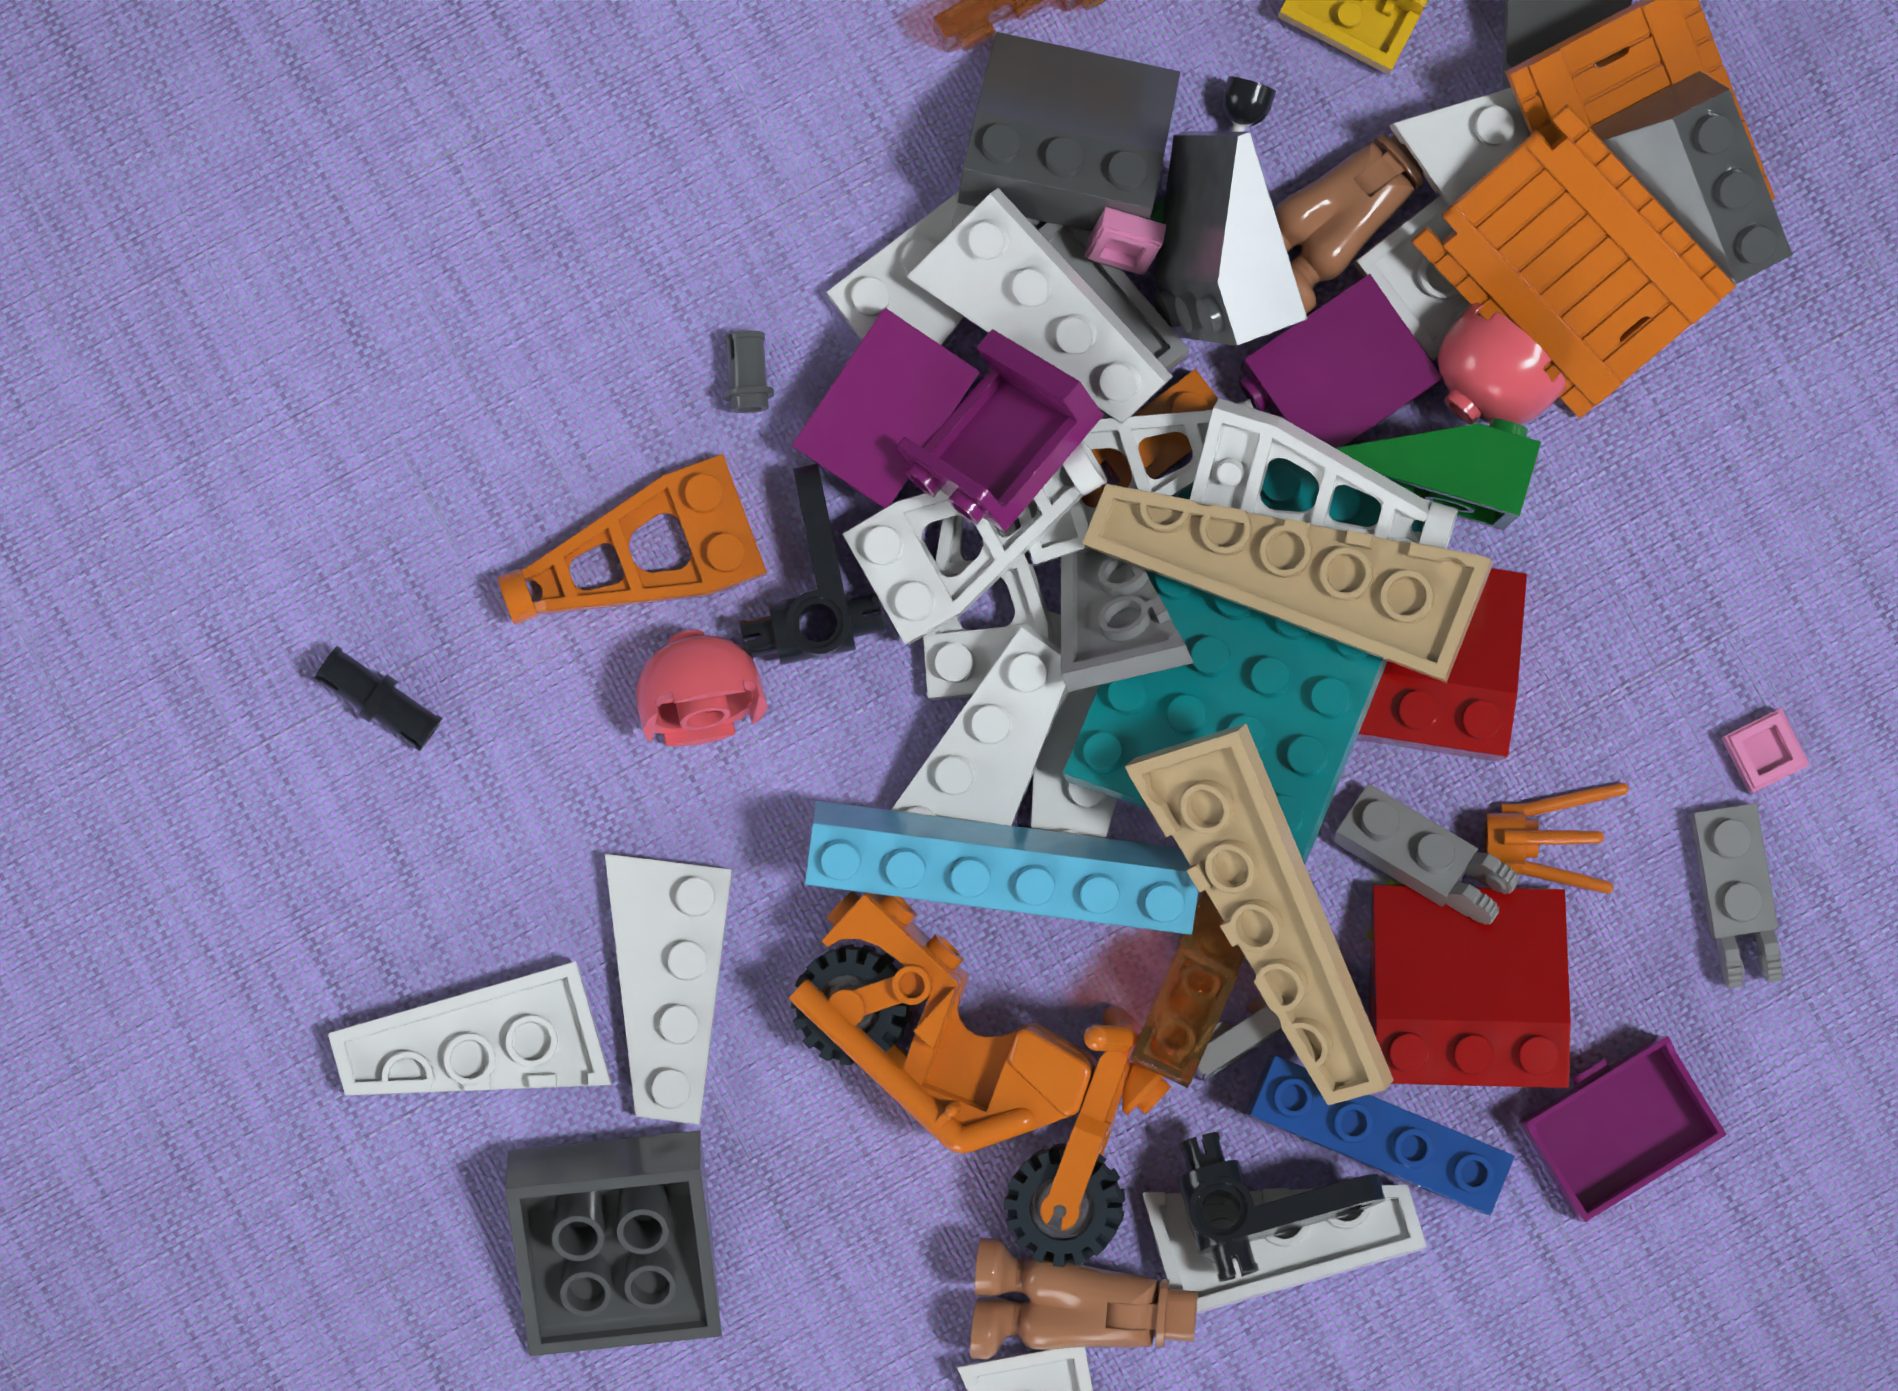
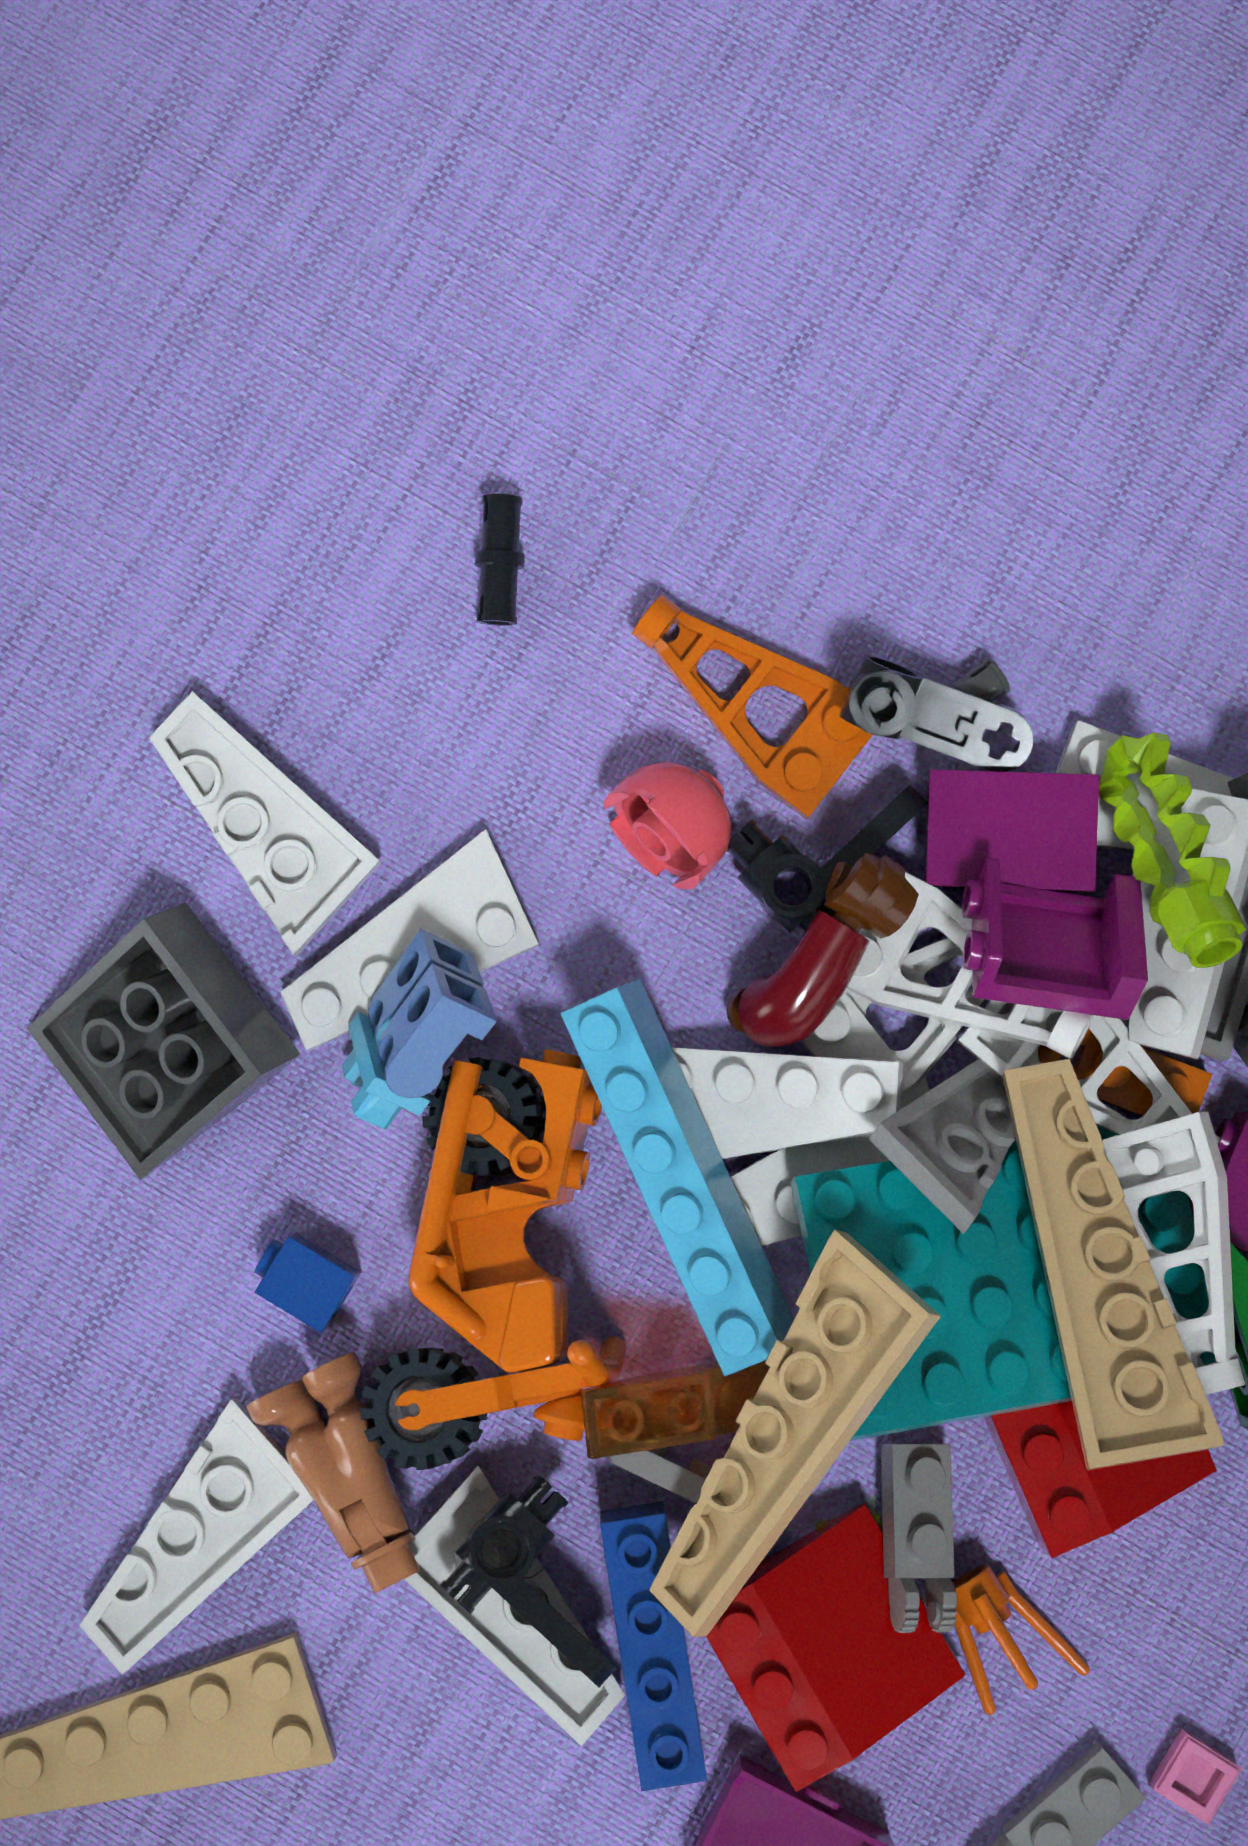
camera: 65 degrees right, 0 degrees up
none -> blue brick [254,1233,362,1333]
none -> medium blue hips [342,928,497,1129]
none -> dark red piece [727,853,919,1047]
none -> piece [839,654,1033,772]
none -> lime sword [1099,732,1246,968]

